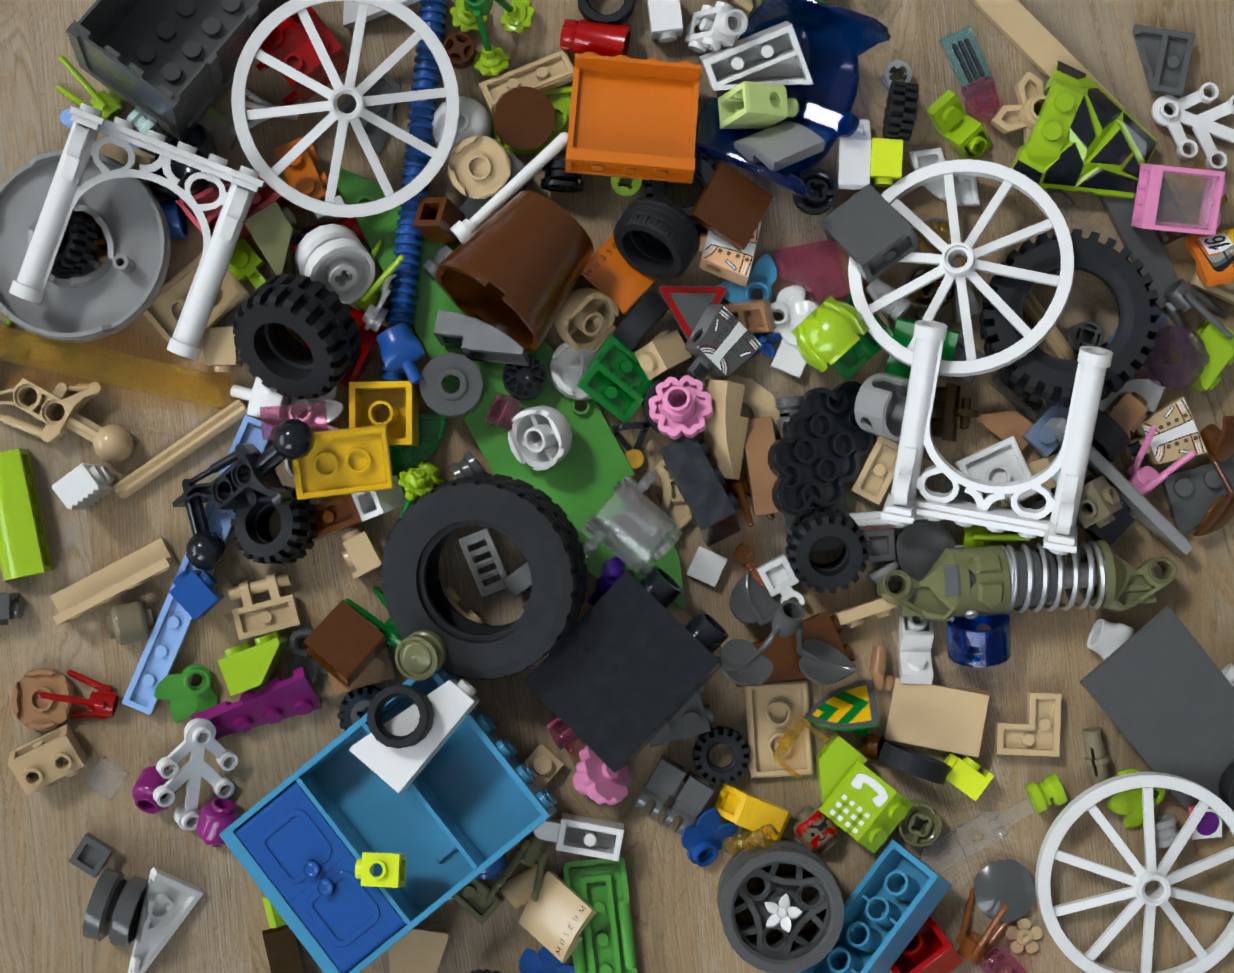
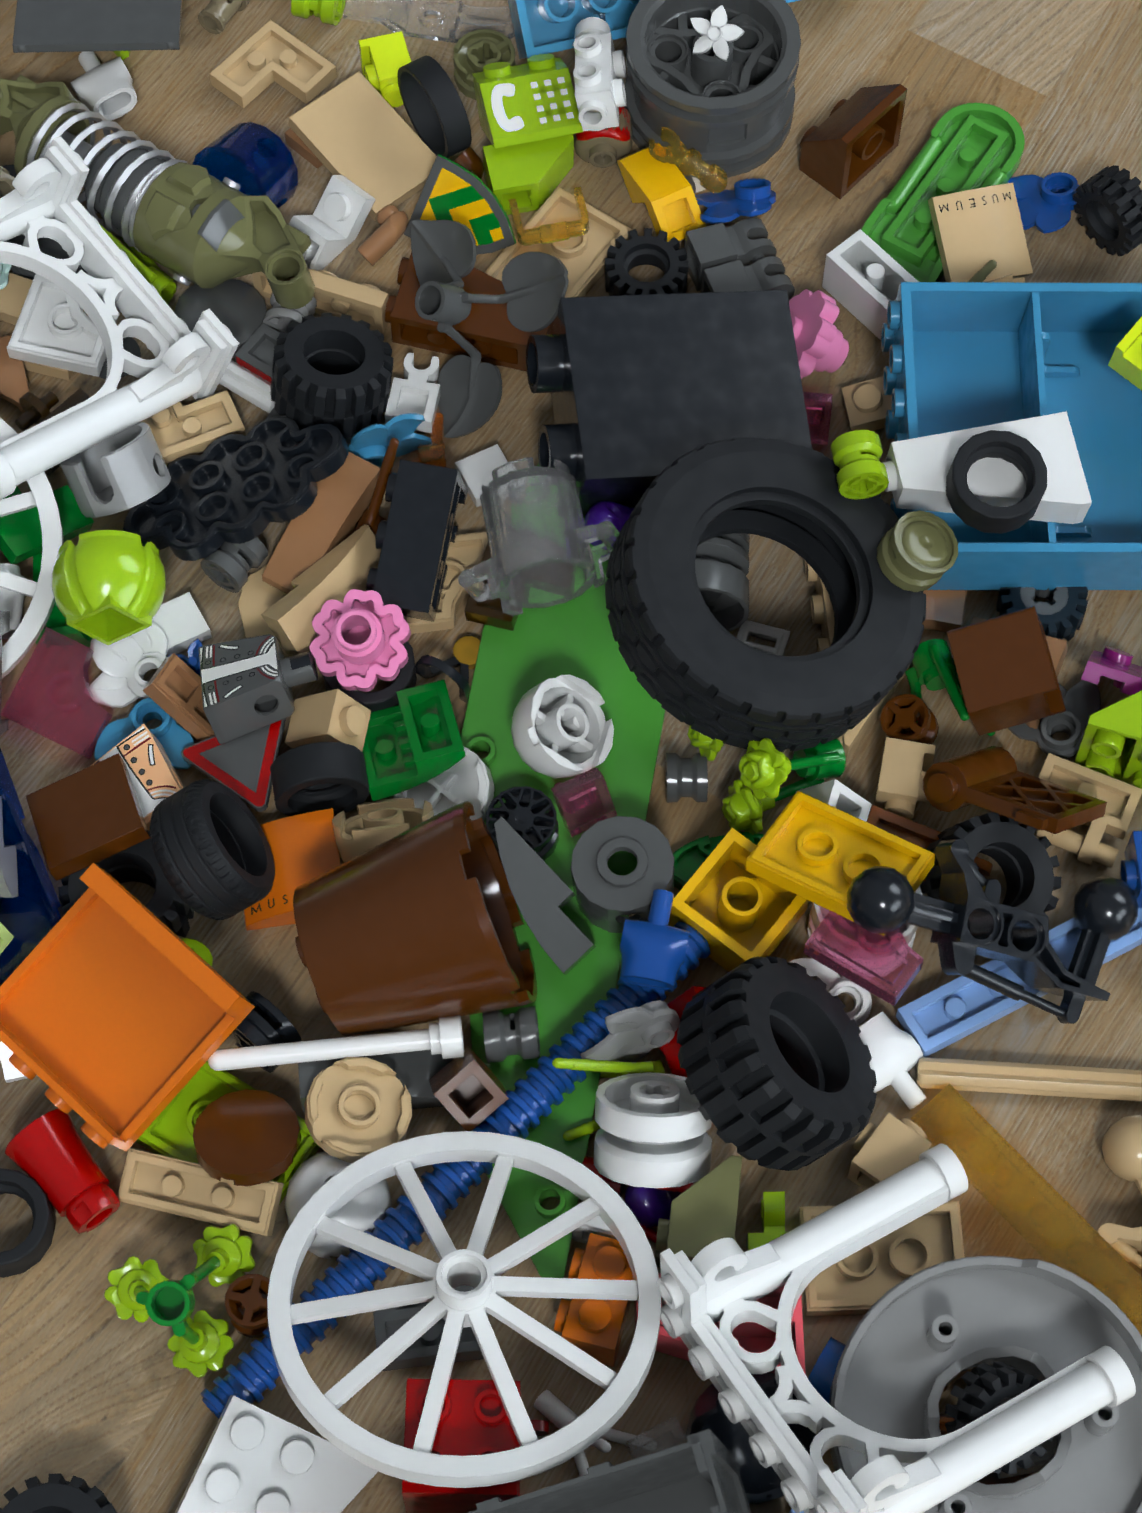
camera: 140 degrees left, 25 degrees down
none -> dark azure plate [349,413,432,468]
none -> white brick [573,17,627,132]
none -> reddish brown slope [799,84,907,199]
none -> lime wheel [830,430,889,500]
none -> reddish brown wheel [880,694,939,745]
none -> reddish brown piece [923,746,1107,834]

